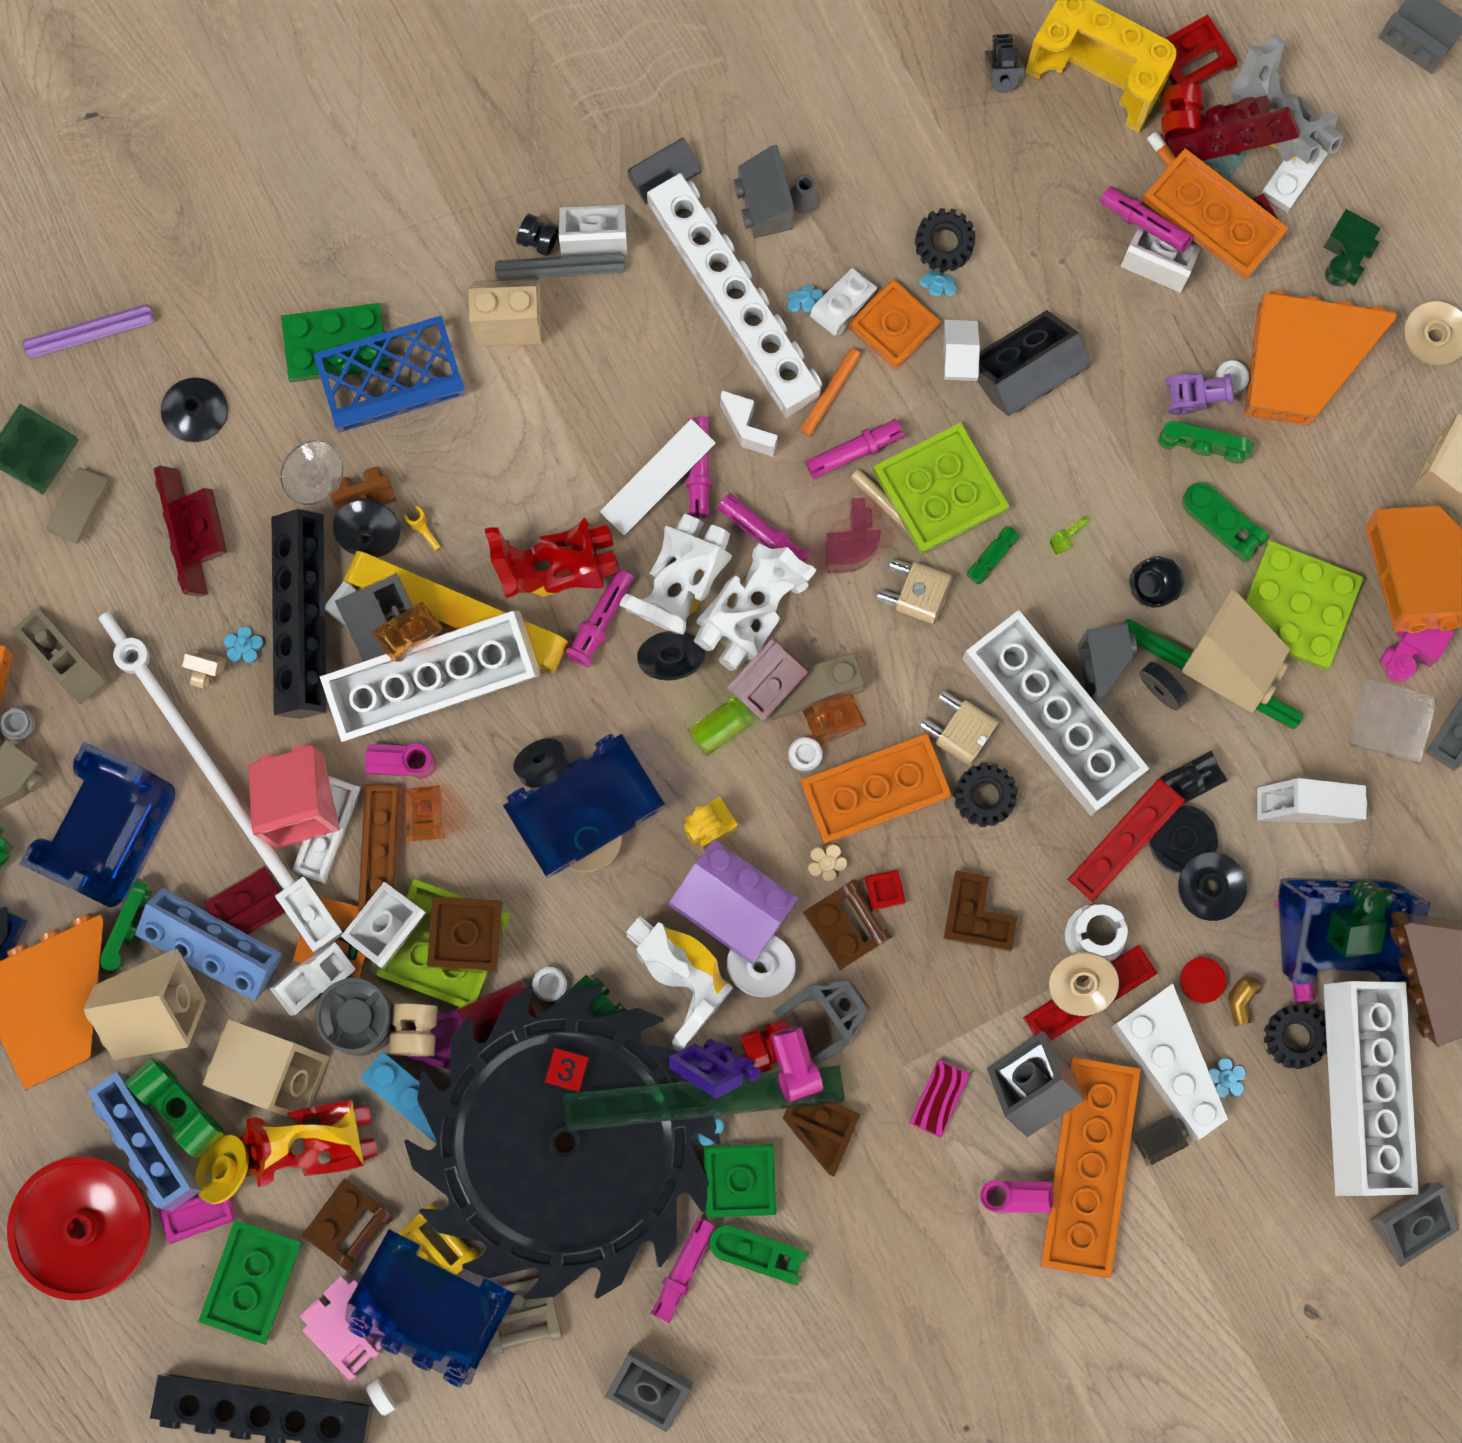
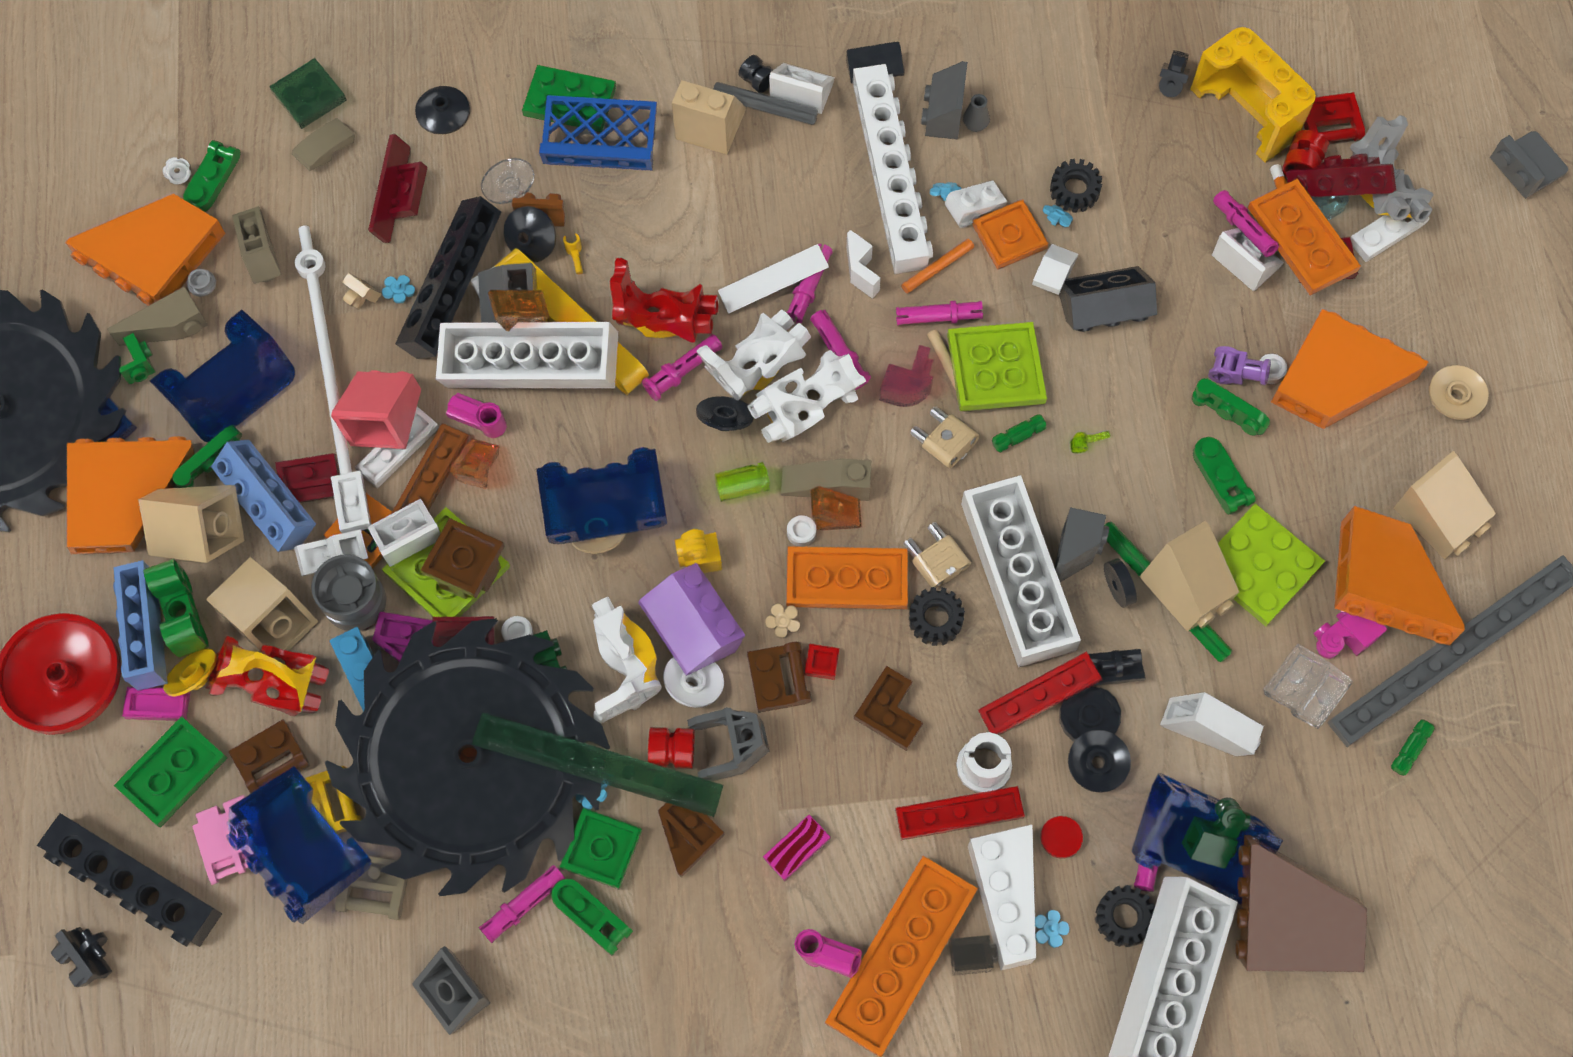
camera: 25 degrees right, 10 degrees down
medium lavender axle [23,304,154,358] -> none
white tile [366,1378,396,1416] -> none
tan wheel [389,1004,437,1057] -> none
black piece [513,739,569,788] -> none
red tile [544,1048,589,1092] -> none
dark purple plate [669,1039,761,1099] -> none
plate [727,637,810,721] -> none
dark pink piece [771,1026,823,1102] -> none
dark grey slope [987,1031,1084,1137] -> none
tan dish [1049,951,1119,1016] -> none
black hair [1128,556,1184,608] -> none
pearl gold arm [1228,976,1262,1026] -> none
dark green brick [1323,209,1380,286] -> none

